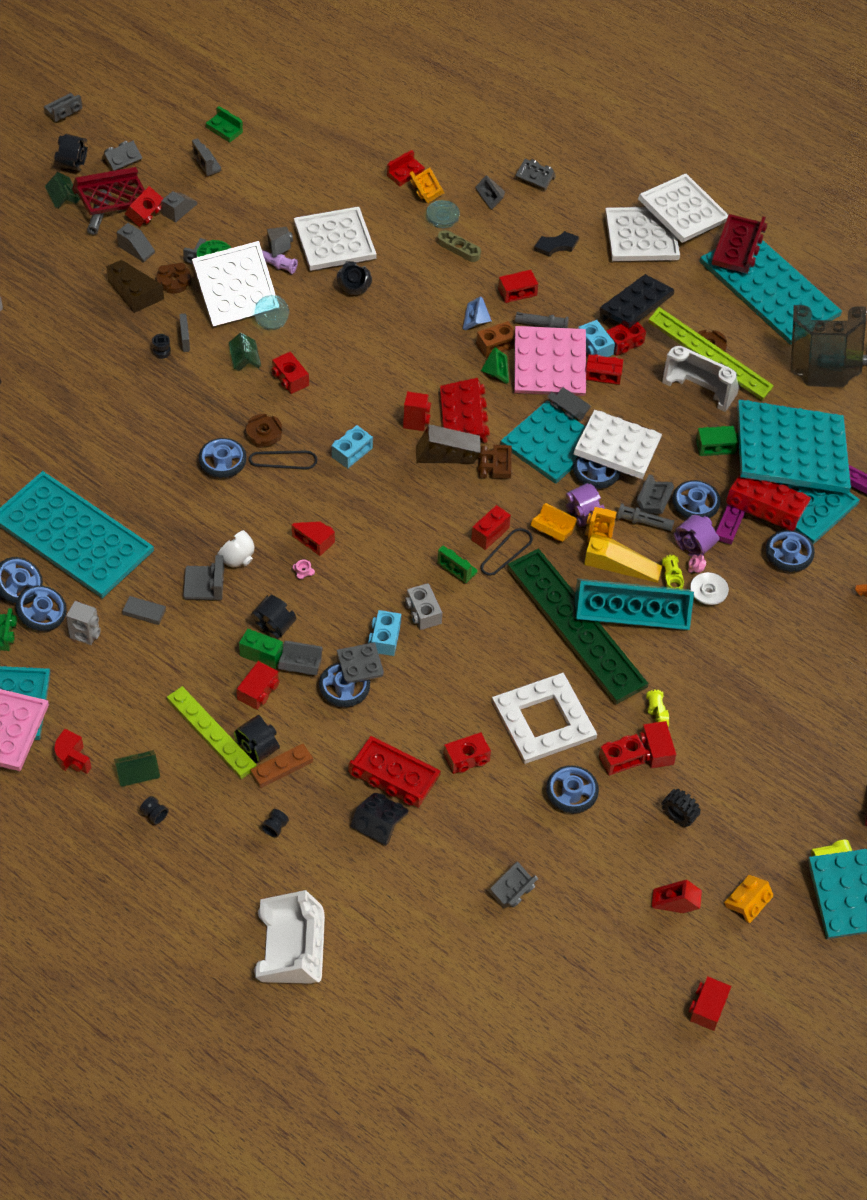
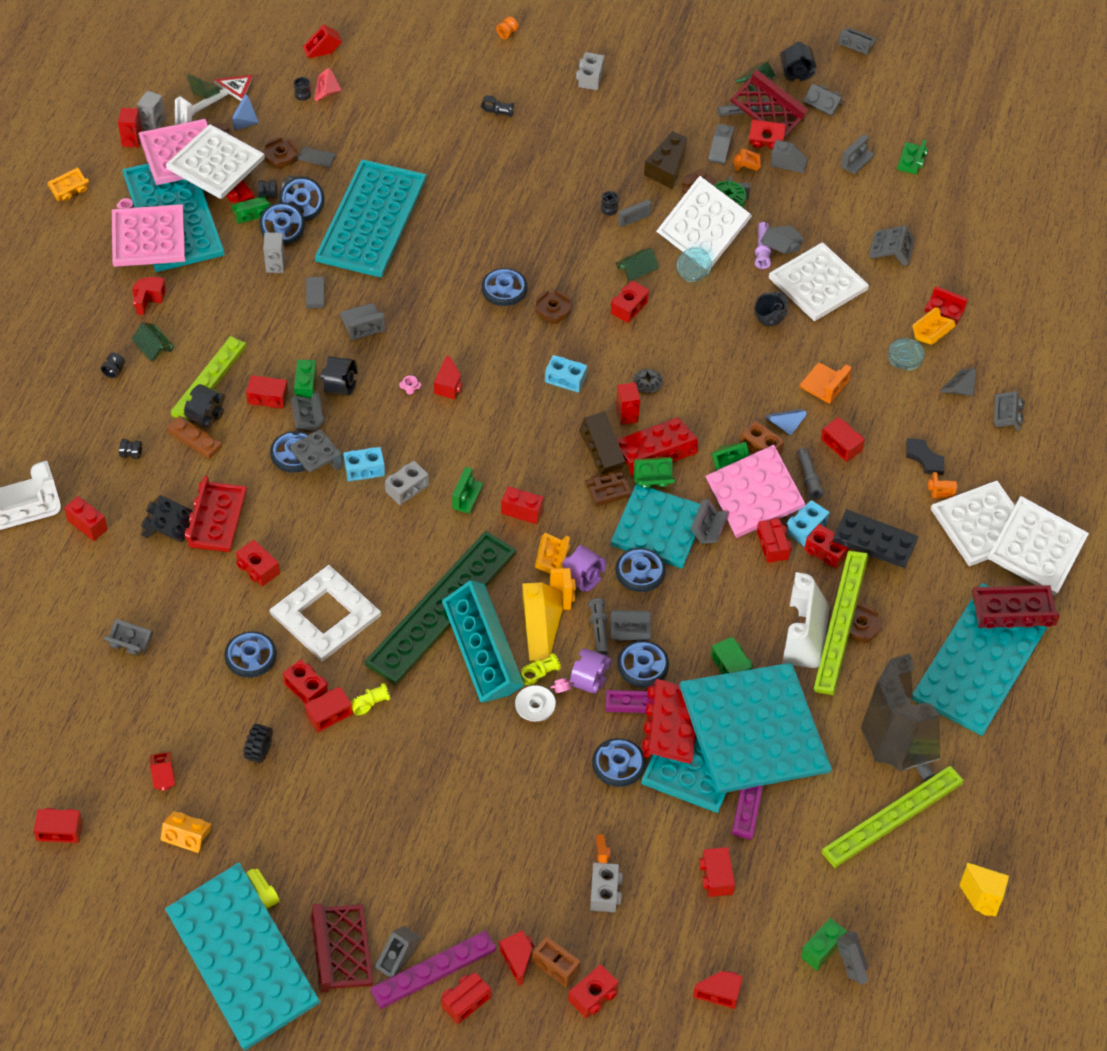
camera: 70 degrees right, 0 degrees up
white cylinder [217,530,255,567] -> none
black piece [249,450,318,470] -> none
olive beam [438,230,481,262] -> none
black piece [480,528,533,576] -> none
white plate [574,410,662,479] -> none
none -> red brick [64,496,108,541]
none -> dark grey gear [633,368,663,393]
none -> green bracket [634,457,675,488]
none -> orange bracket [733,148,761,172]
none -> orange bracket [800,363,852,404]
none -> dark grey bracket [869,225,915,266]
none -> orange bracket [928,472,957,499]

